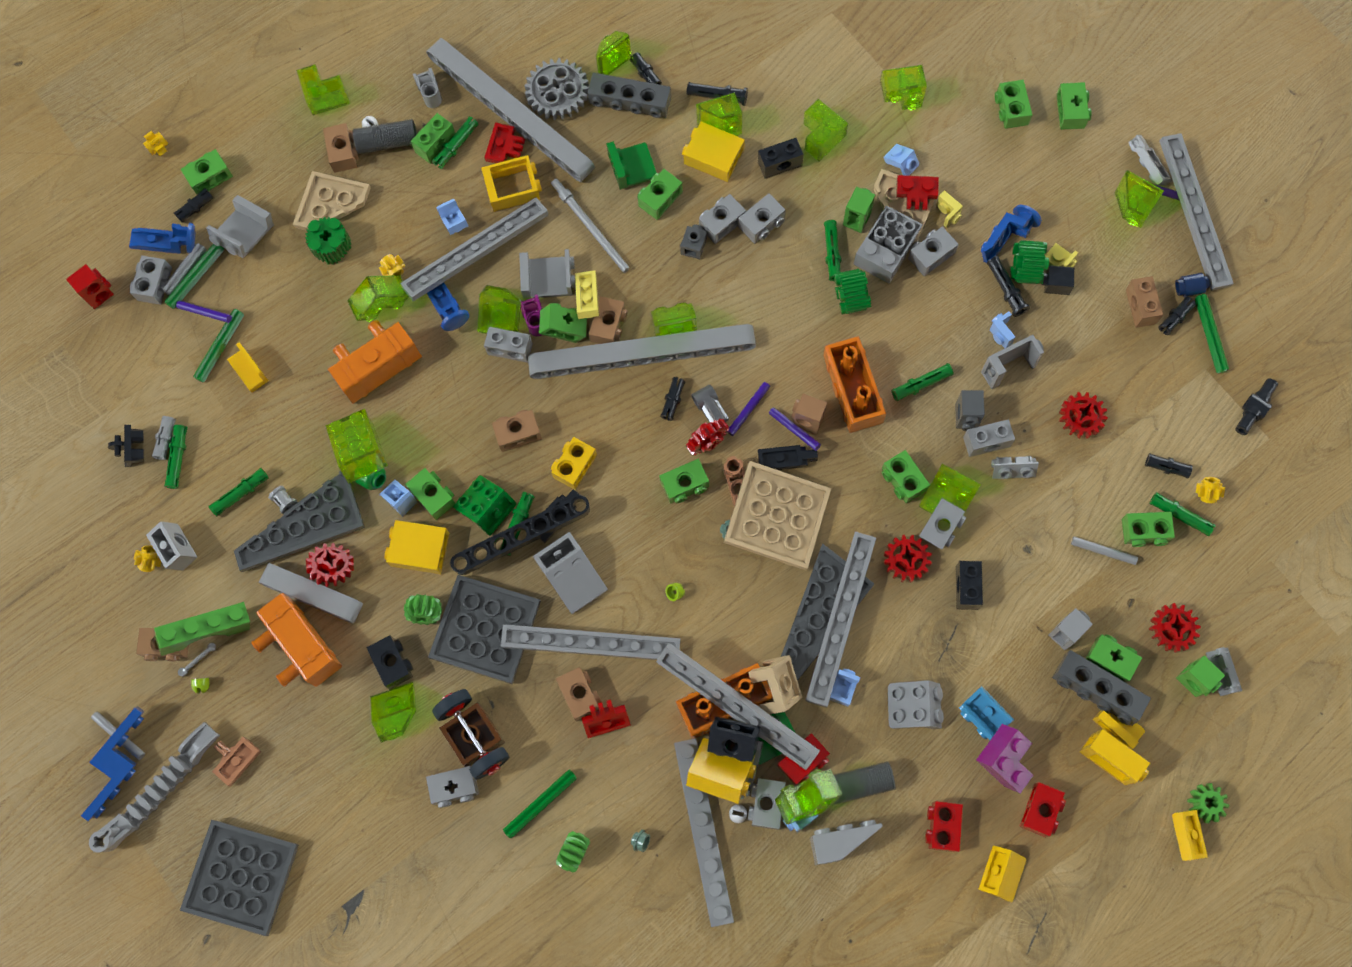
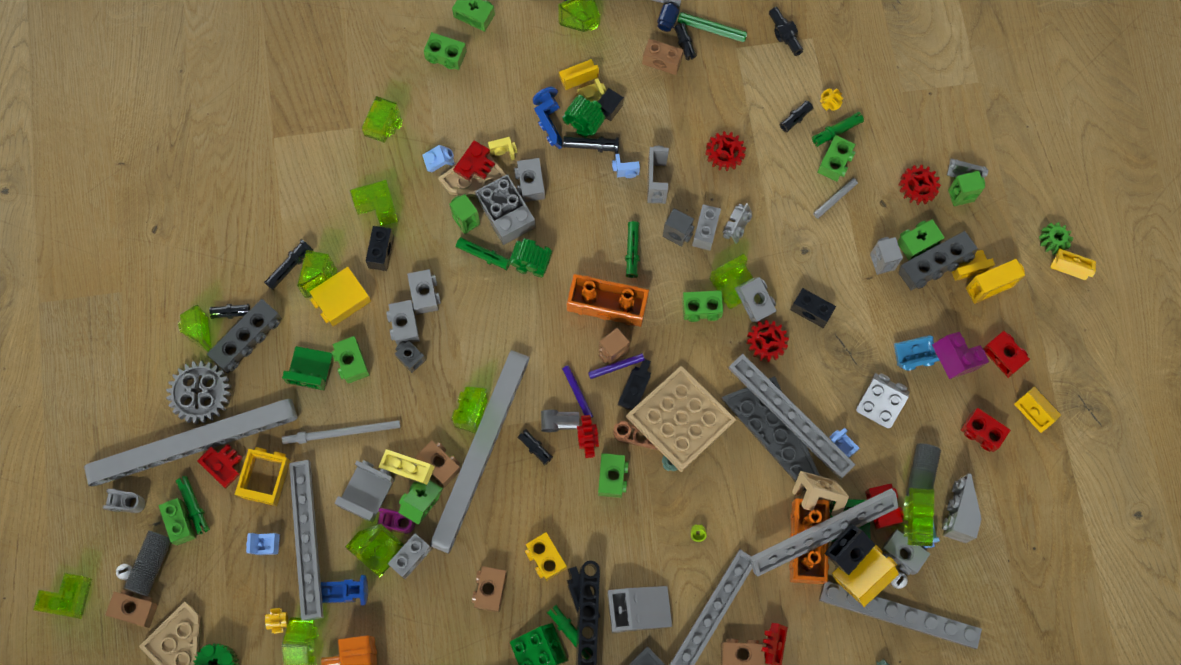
camera: 70 degrees left, 0 degrees up
none -> yellow panel [558,59,599,90]

